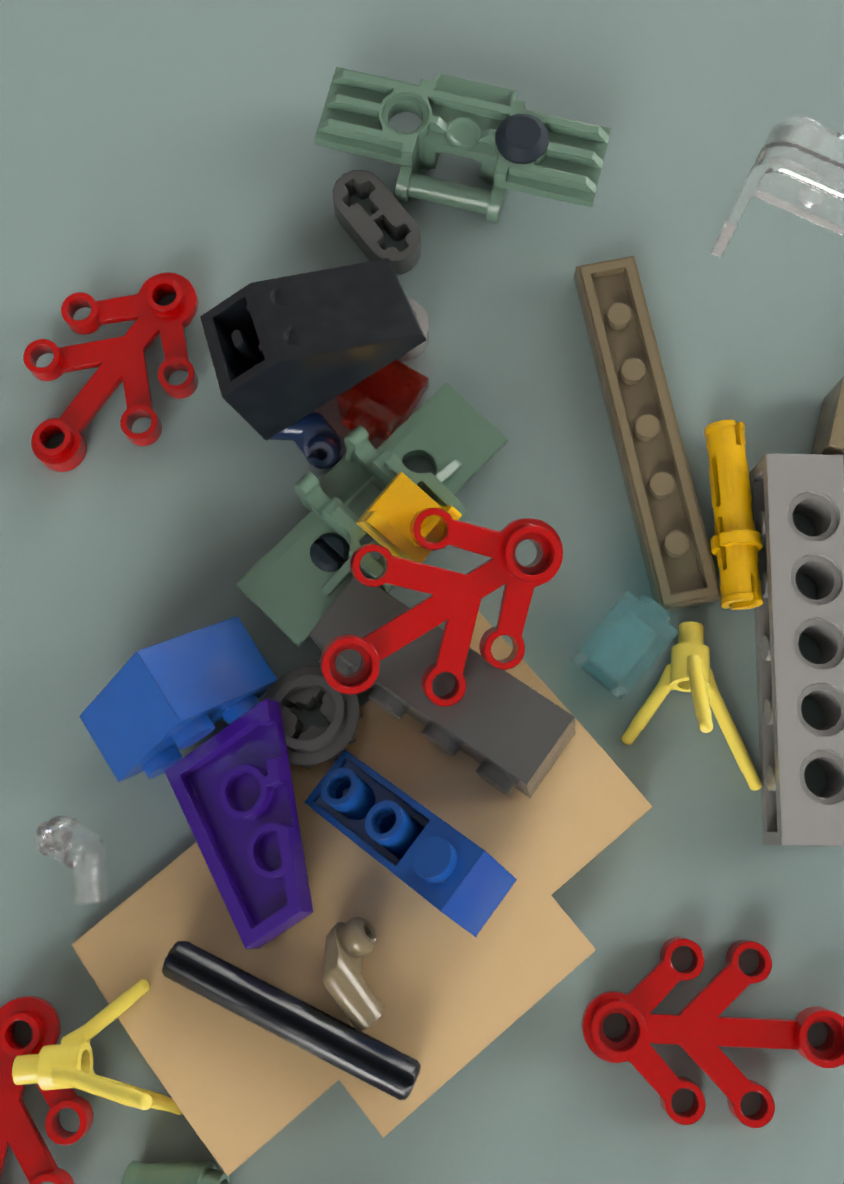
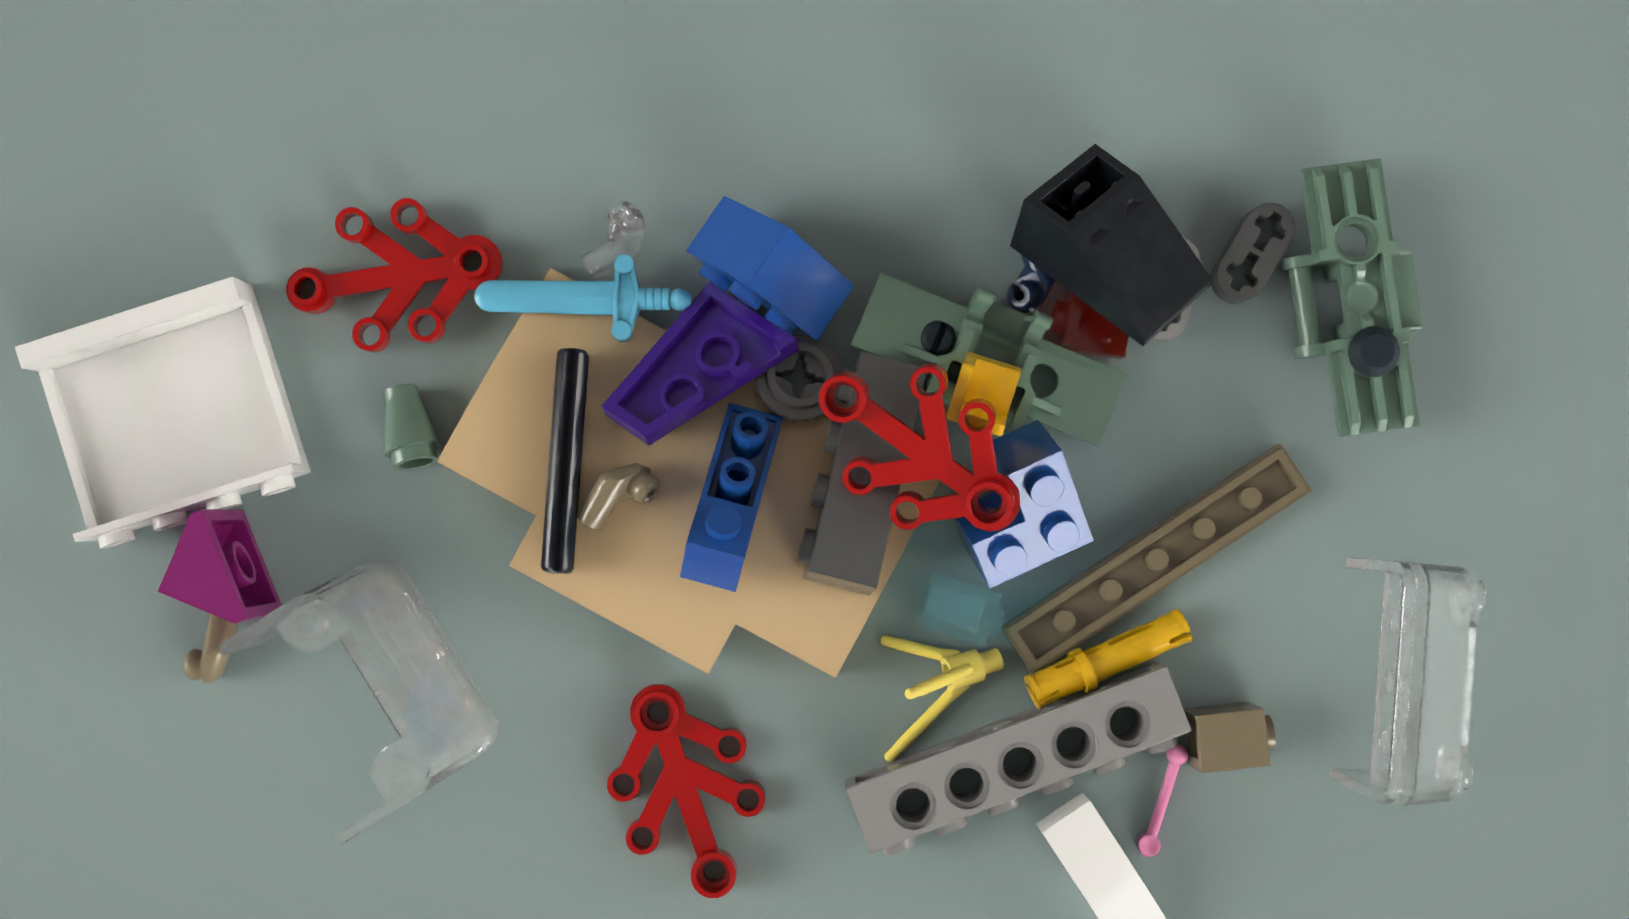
camera: 65 degrees right, 10 degrees up
light yellow plant [12,979,182,1115] -> none
red plant [23,272,198,472] -> none
none -> medium azure sword [474,254,692,342]
none -> brick [955,420,1093,588]

